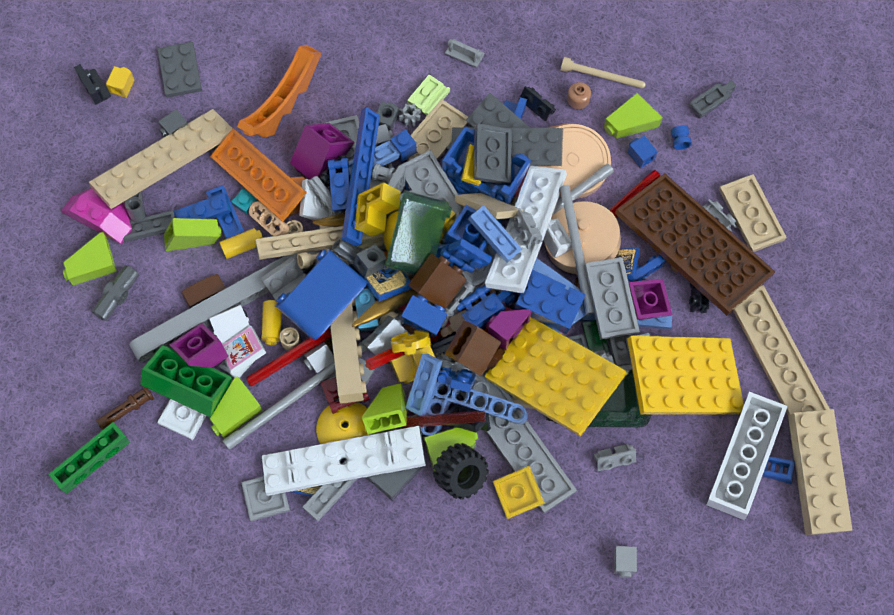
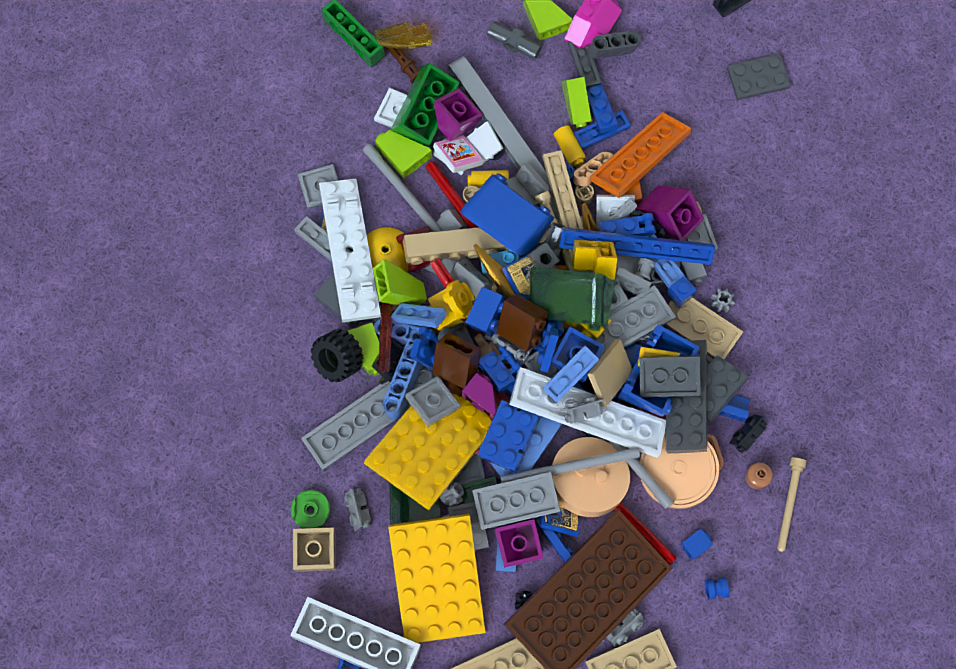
camera: 90 degrees right, 5 degrees up
tan plate [89,109,232,209] -> none
yellow brick [106,66,135,98] -> none
dark grey brick [158,109,188,137] -> none
reddish brown slope [181,274,226,308] -> none
teal plate [231,188,258,214] -> none
orange arch [237,45,322,138] -> none
dark grey brick [377,102,399,131] -> none
yellowish green plate [407,75,450,116] -> none
light grey hinge [445,39,485,68] -> none
yellow tile [492,466,545,519] -> none
white slope [543,218,572,257] -> none
lime slope [604,93,663,139] -> none
light grey brick [614,546,637,578] -> none
dark grey hinge [689,80,736,119] -> none
none -> bright green plate [290,490,331,529]
none -> tan brick [293,528,336,572]
none -> clear yellow slope [374,22,432,49]
none -> light grey tile [405,376,461,427]

